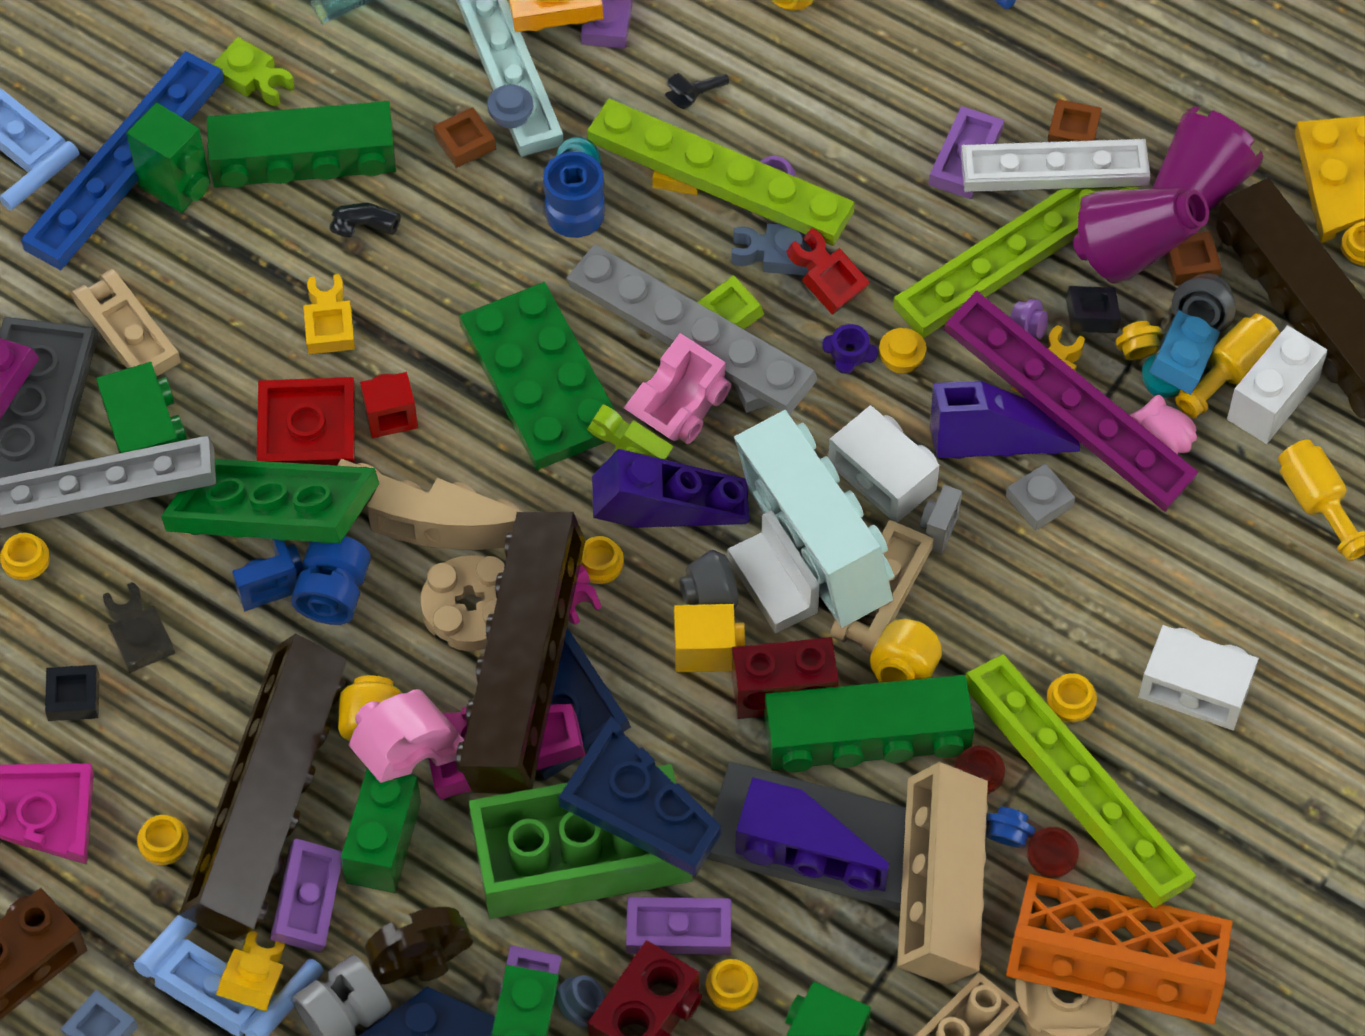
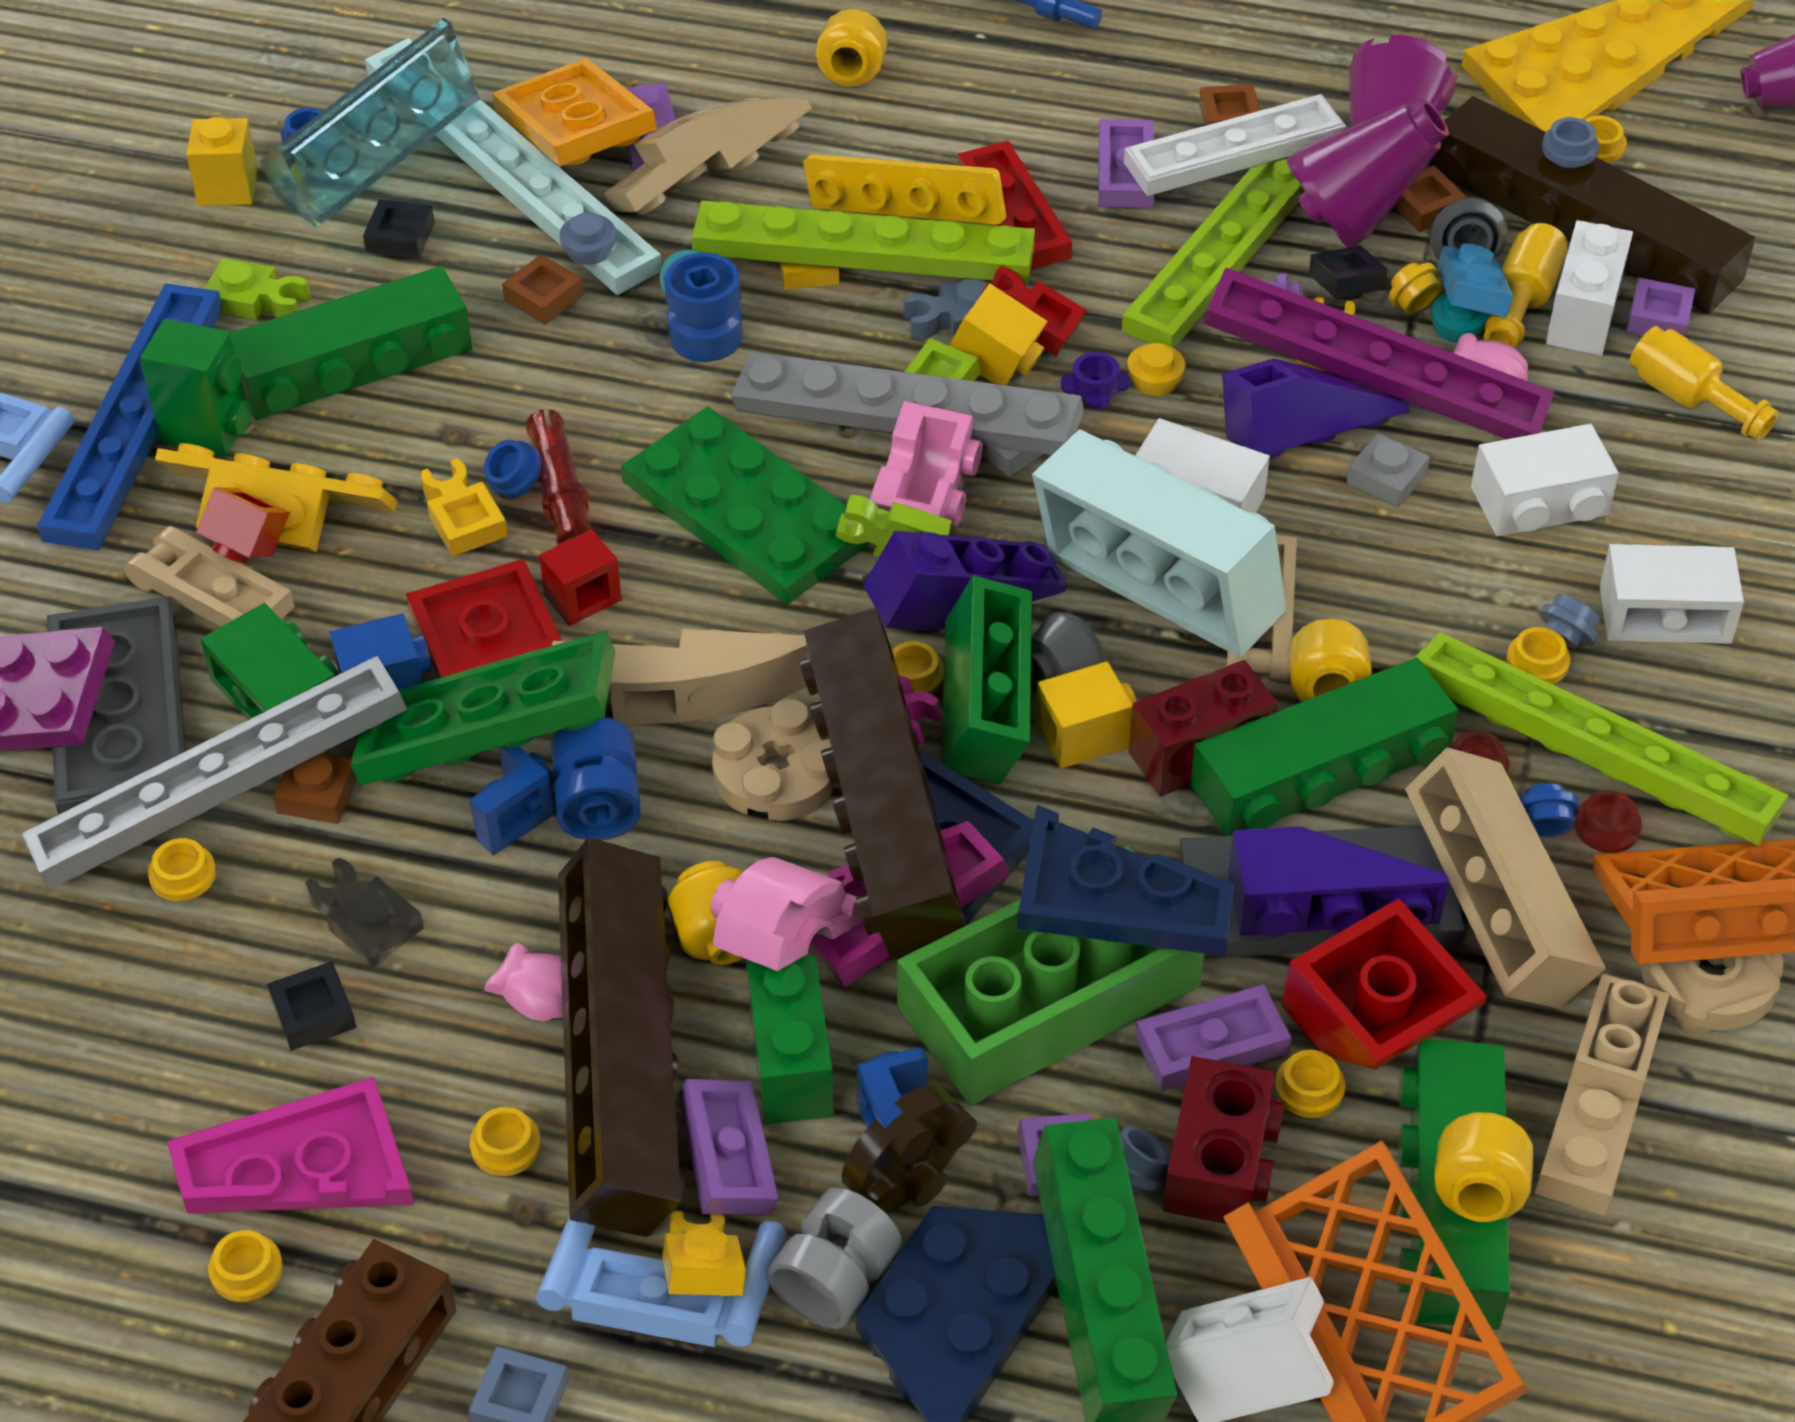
camera: 20 degrees left, 10 degrees down
black arm [330,202,401,238] -> none
black hand [665,73,729,109] -> none
white panel [727,511,820,634] -> none
light grey plate [920,485,962,555] -> none
none -> yellow bracket [155,443,398,553]
none -> plate [196,487,290,563]
none -> dark orange plate [273,753,357,824]
none -> blue brick [329,613,432,690]
none -> black plate [363,199,435,259]
none -> blue plate [484,440,542,499]
none -> bright pink animal [484,943,563,1022]
none -> clear red pin [526,409,591,544]
none -> tan slope [603,98,812,215]
none -> yellow bracket [803,154,1006,225]
none -> blue bracket [857,1047,928,1128]
none -> green brick [941,575,1032,785]
none -> yellow brick [949,284,1048,386]
none -> red plate [958,140,1072,270]
none -> red slope [1281,898,1487,1070]
none -> white brick [1471,424,1619,537]
none -> sand blue plate [1538,594,1601,649]
none -> sand blue plate [1542,117,1599,168]
none -> medium lavender plate [1626,278,1695,337]

